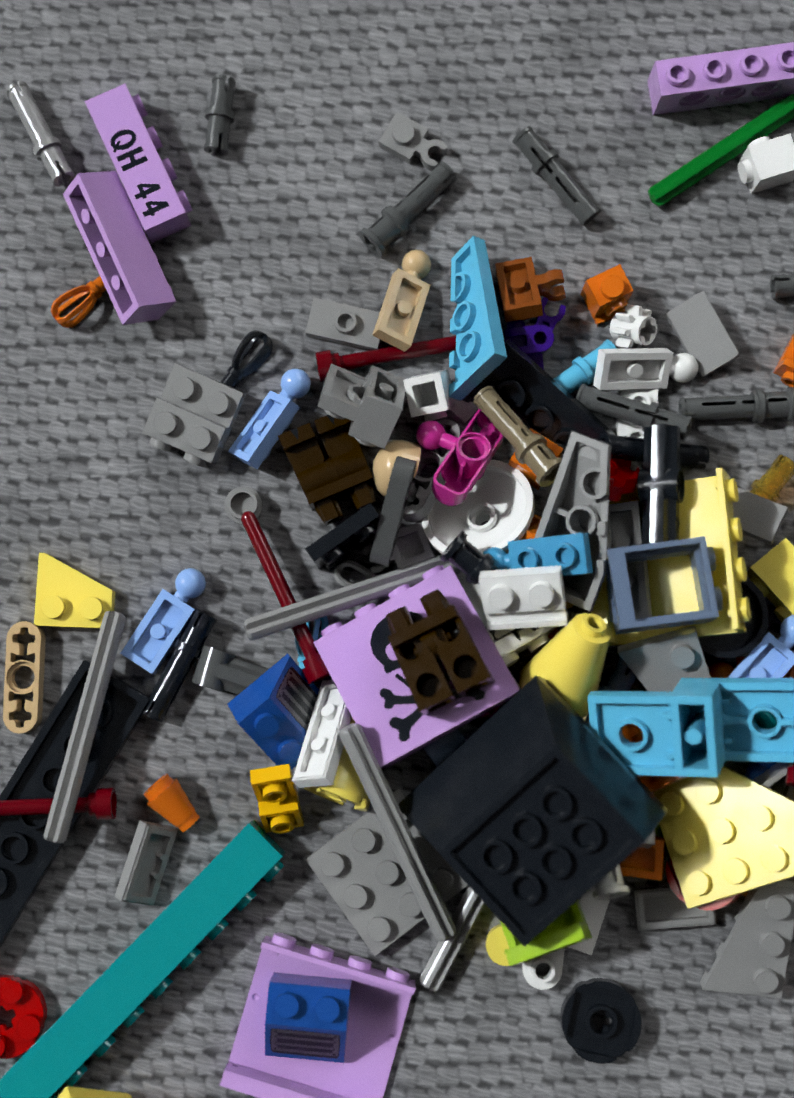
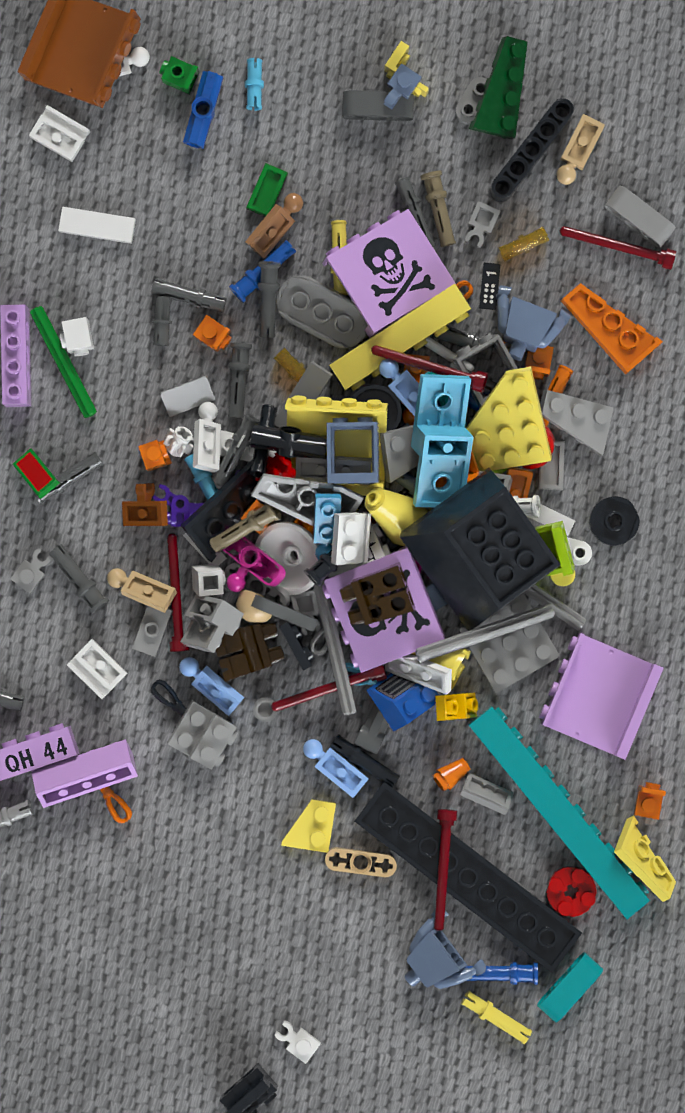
camera: 85 degrees left, 5 degrees up
light grey axle [43,611,126,843] -> none
blue slope [265,972,352,1063] -> none
medium azure wing [449,236,507,401] -> none
none -> tile [13,448,60,499]
none -> white plate [67,639,128,699]

